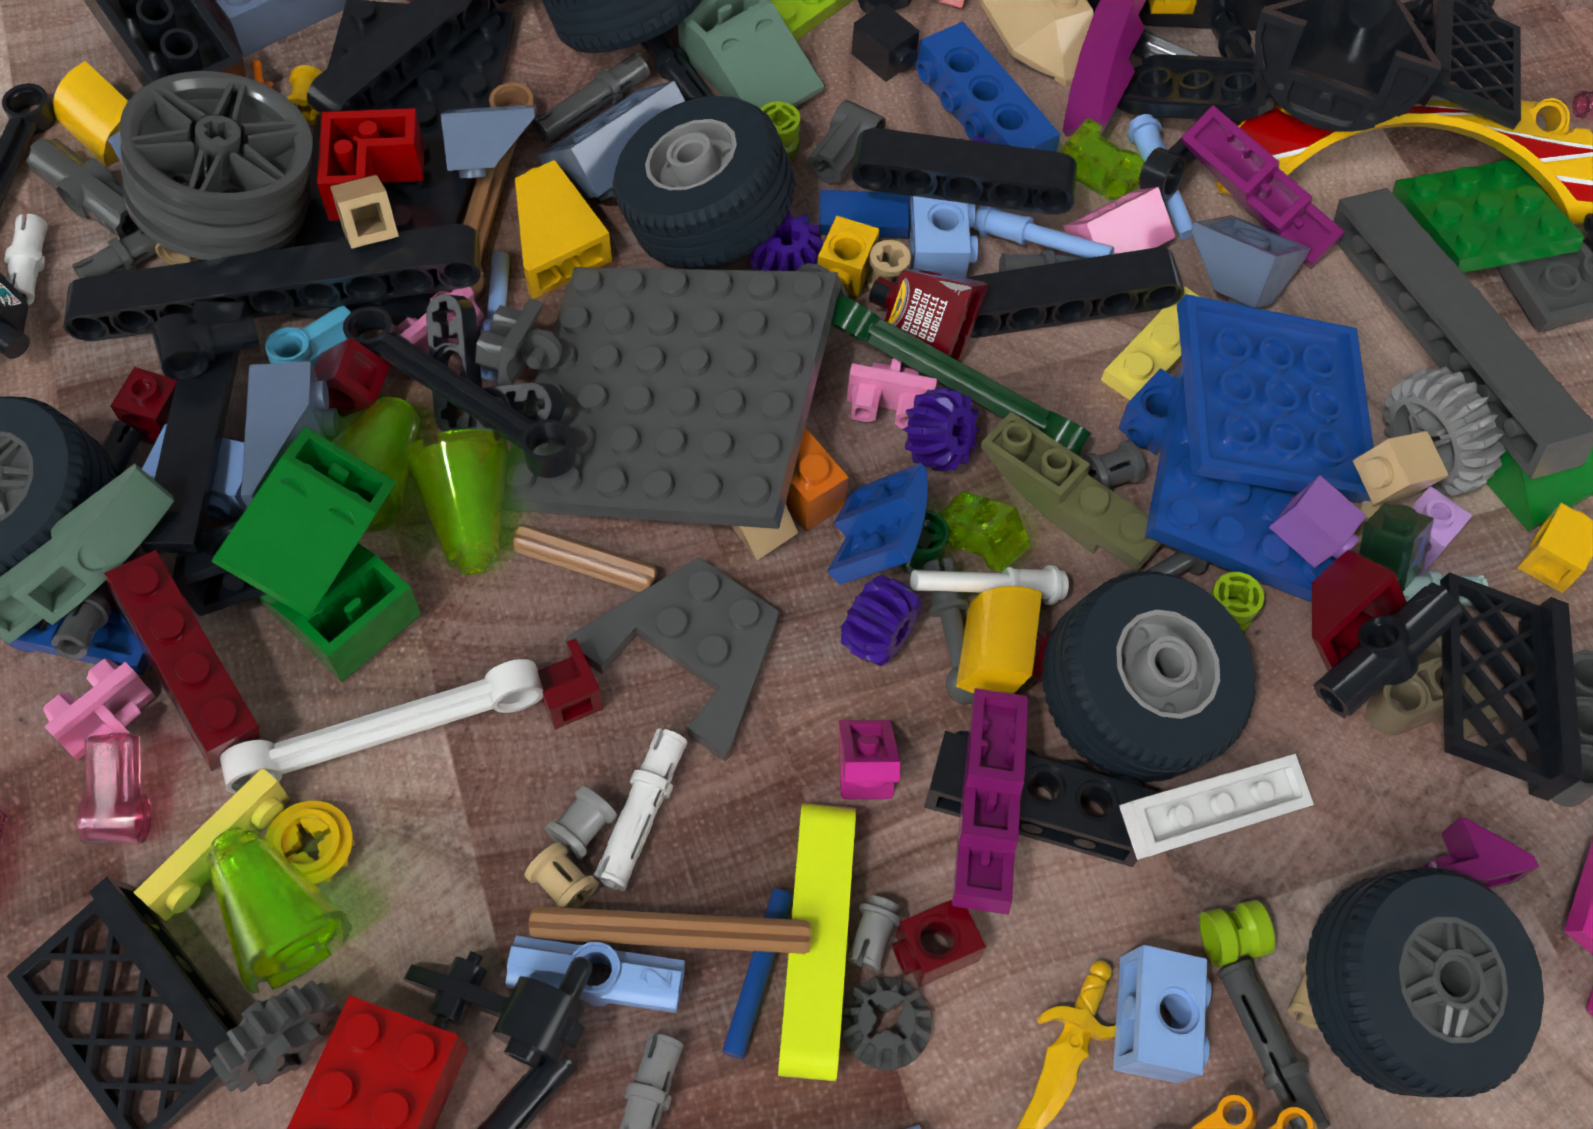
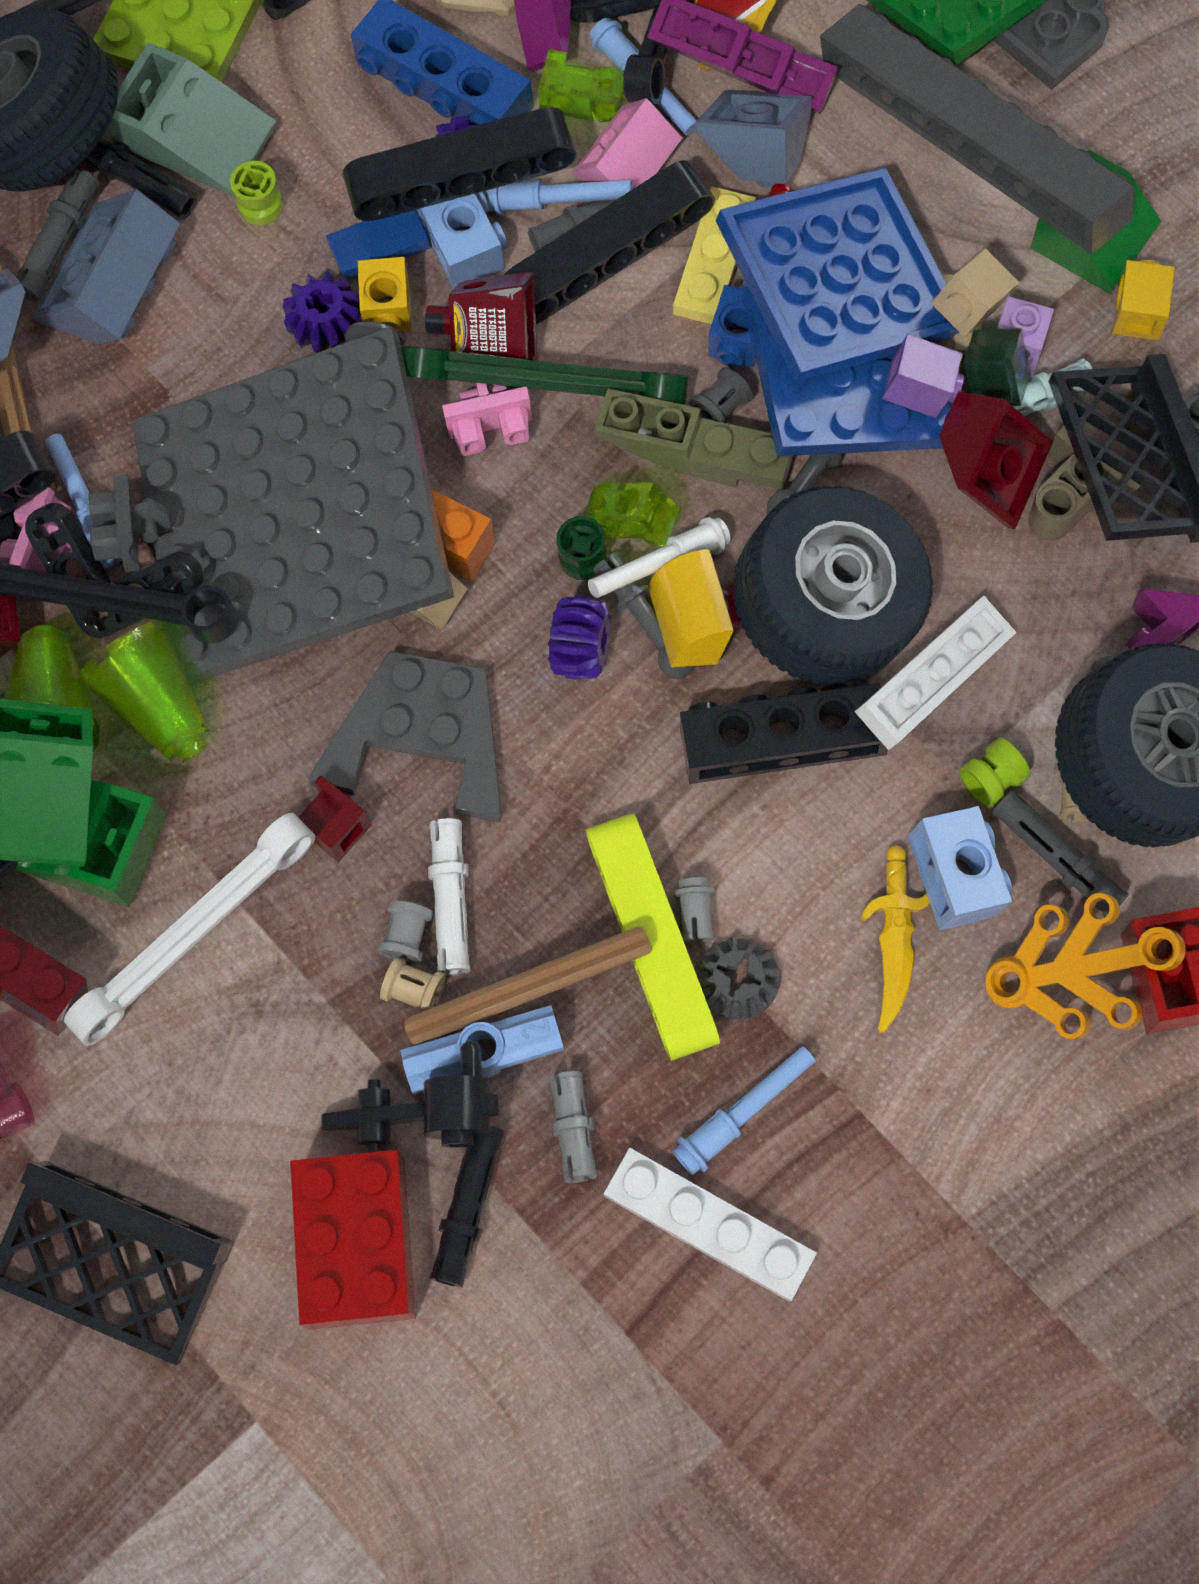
camera: 15 degrees left, 10 degrees up
light yellow plate [133,768,290,921] -> none
clear neon green cone [205,827,353,993] -> none
dark grey gear [210,981,341,1092] -> none
yellow gear [263,800,355,889] -> none
medium nougat axle [513,524,657,592] -> none
yellow slope [515,160,612,300] -> none
black wheel [613,96,795,270] -> none
blue bar [722,889,793,1059] -> none
dark grey piece [808,99,886,185] -> none
blue slope [827,463,928,585] -> none
dark pink slope [838,720,900,800] -> none
black brick [851,3,920,82] -> none
tan bush [867,239,911,291] -> none
dark red brick [892,900,986,987] -> none
dark purple gear [902,388,980,471] -> none
magenta slope [952,688,1028,915] -> none
lime wheel [1210,572,1265,634] -> none
black piece [1313,582,1463,719] -> none
light grey gear [1382,366,1506,497] -> none

